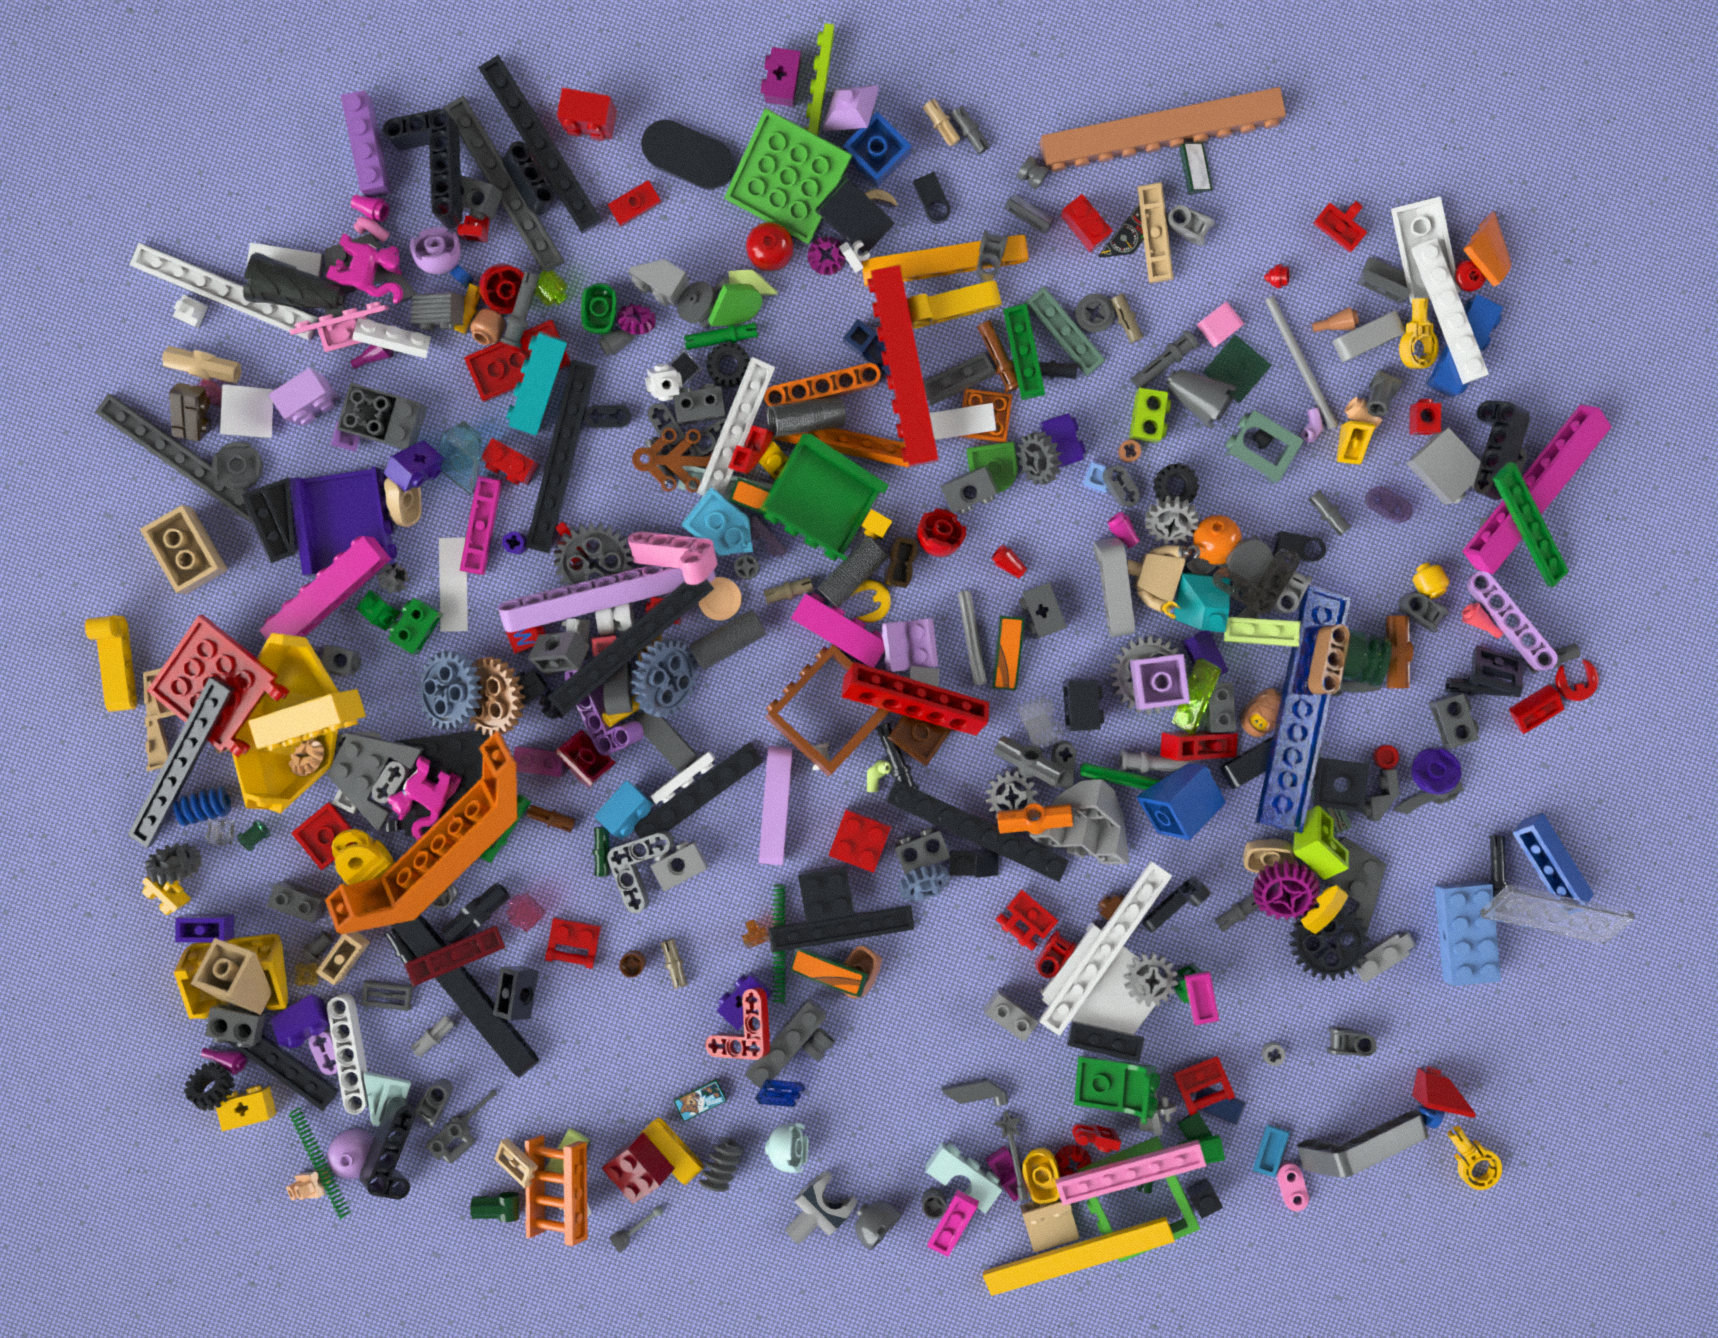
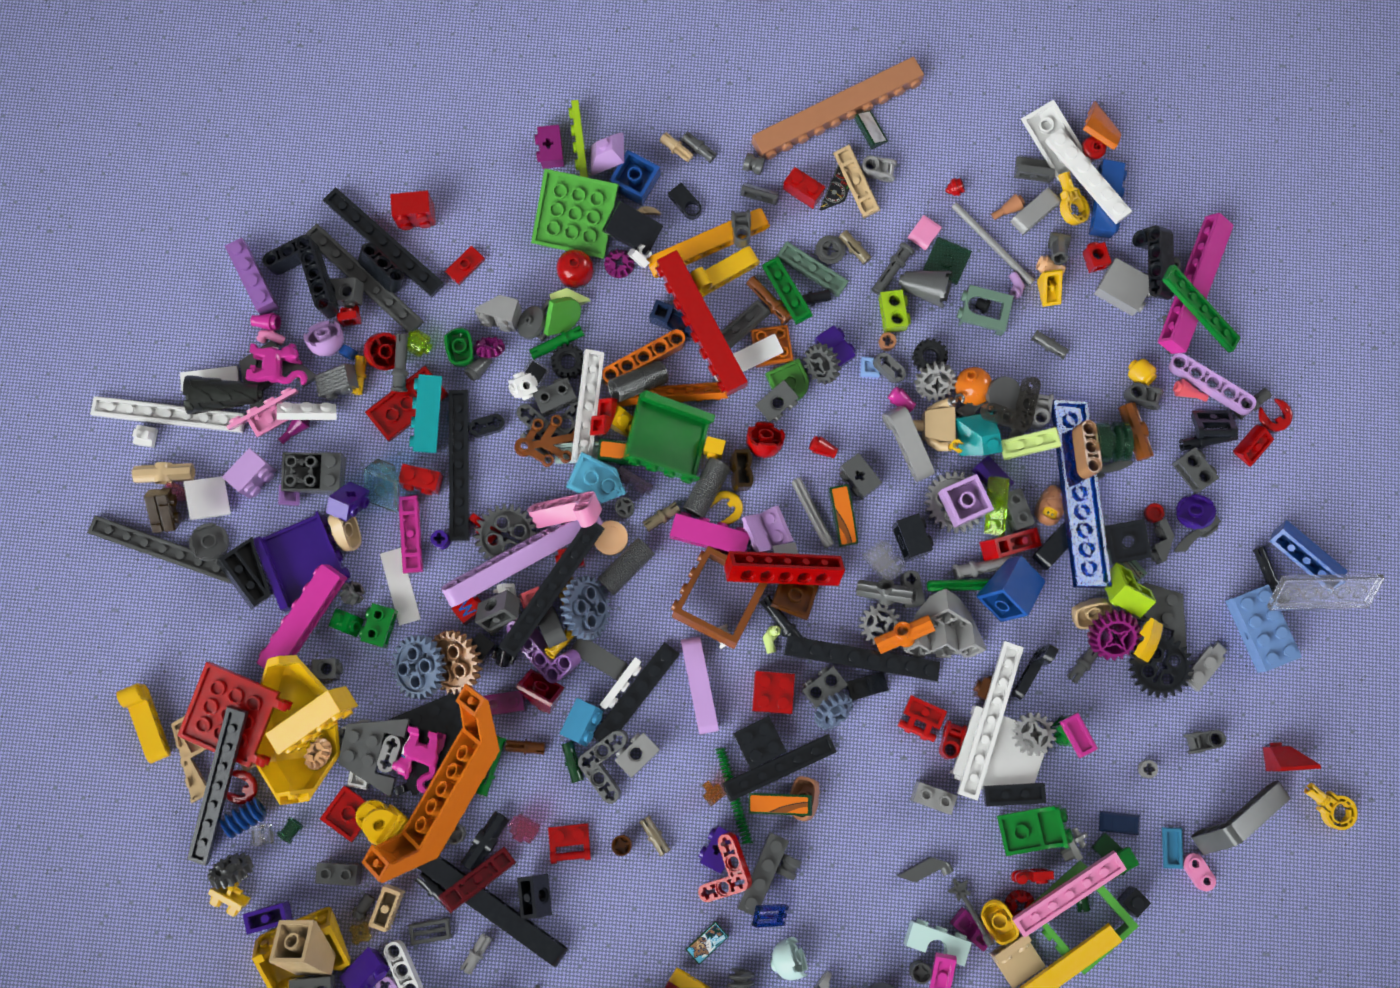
camera: 20 degrees left, 10 degrees down
tan brick [140,505,228,594] -> none
nougat head [470,308,507,345] -> none
white wheel [595,603,635,636] -> none
black tile [641,120,734,190] -> none
red plate [1173,1056,1235,1116] -> none
black piece [1274,531,1326,562] -> none
red plate [1313,201,1367,253] -> none
clear purple plate [1365,486,1413,524] -> none
blue tile [1418,1106,1445,1129] -> none
none -> red head [226,770,258,804]

